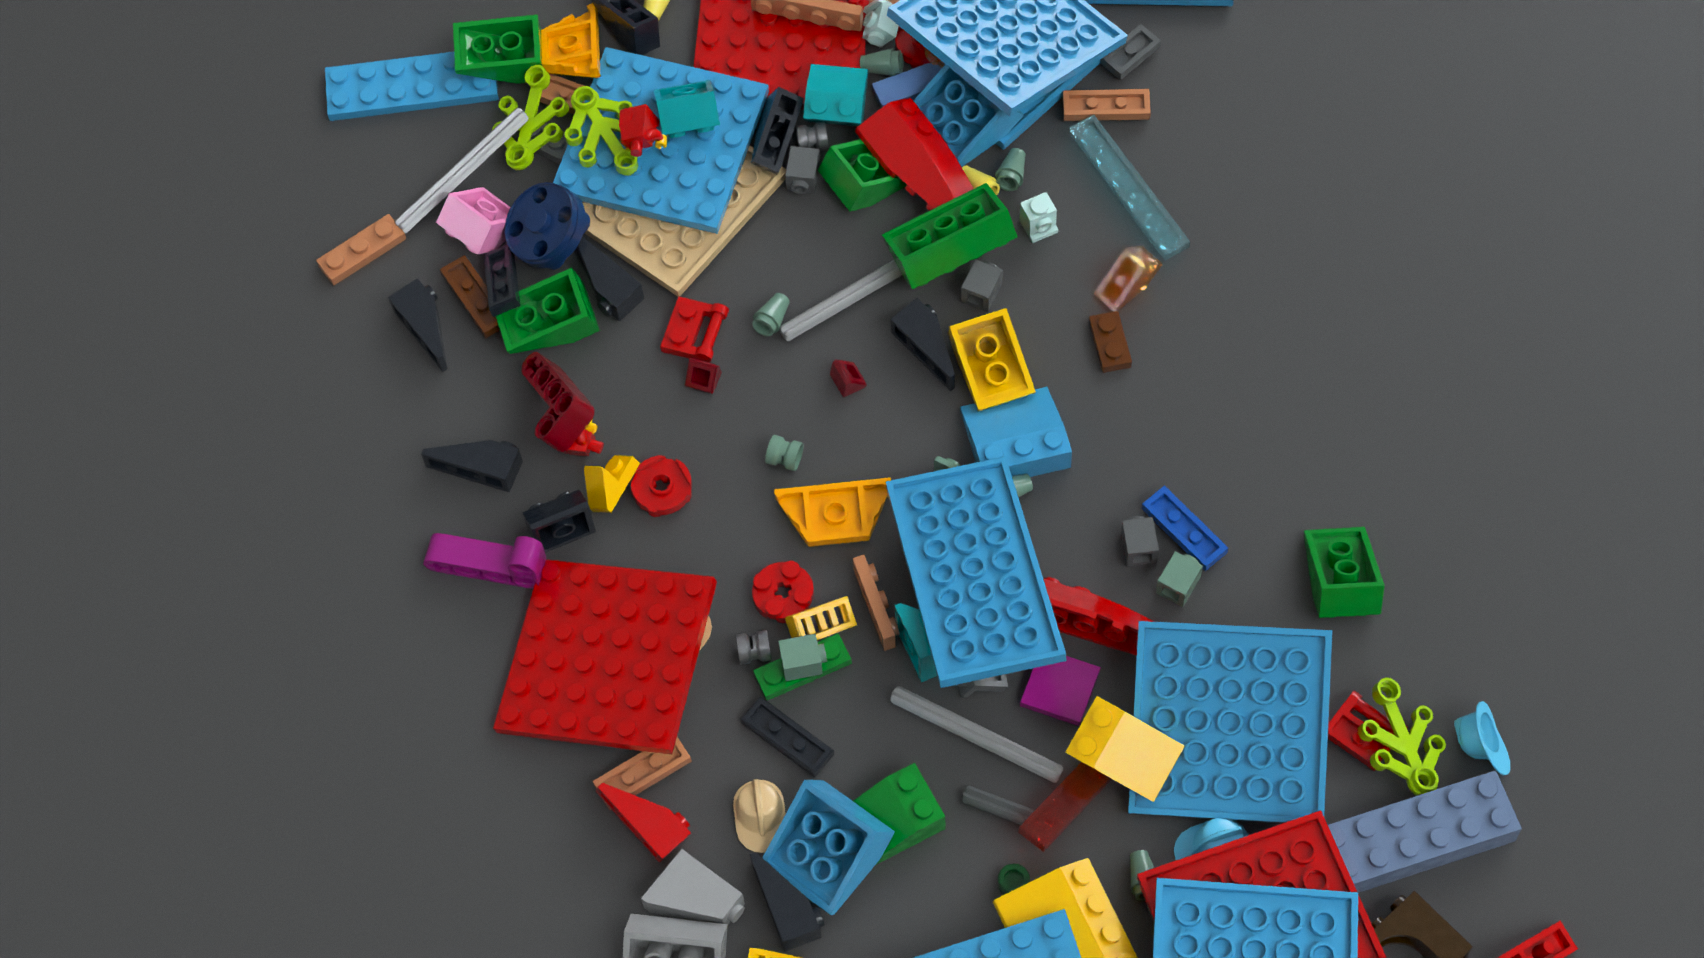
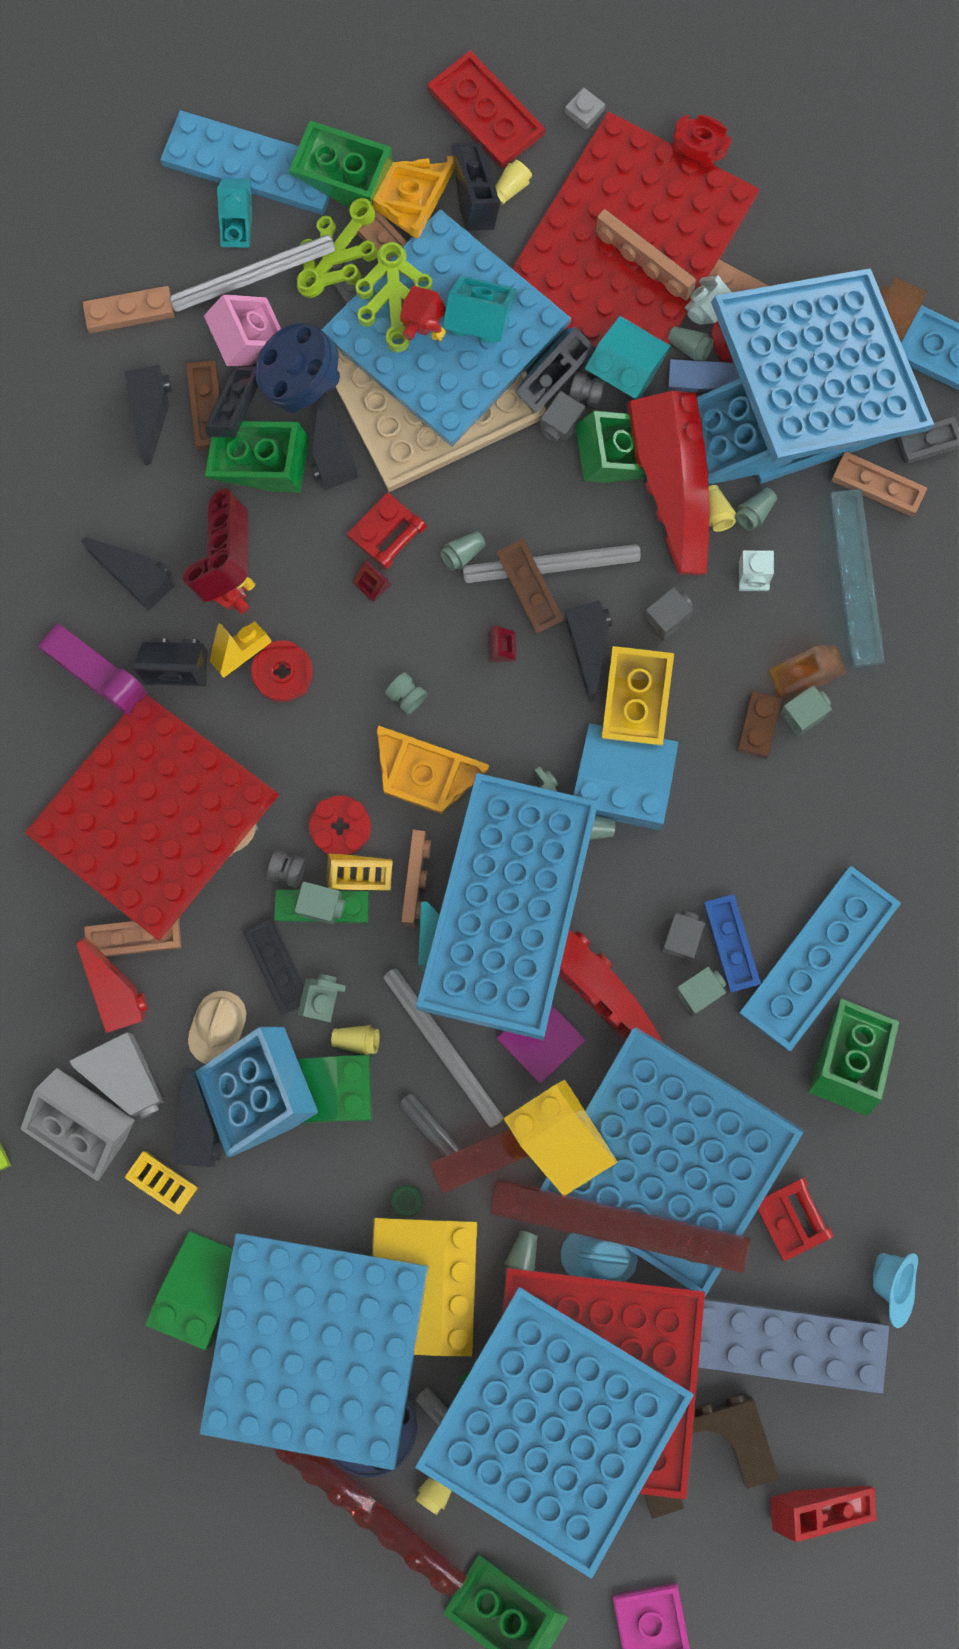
camera: 25 degrees right, 15 degrees up
green slope [882,183,1018,289] -> none
lime plant [1358,678,1446,796] -> none
none -> teal slope [217,179,252,248]
none -> sand green bracket [298,974,346,1022]
none -> light yellow cone [331,1025,380,1055]
none -> clear red plate [491,1180,751,1273]
none -> reddish brown plate [496,538,564,634]
none -> dark azure plate [738,865,901,1052]
none -> sand green brick [780,685,832,737]

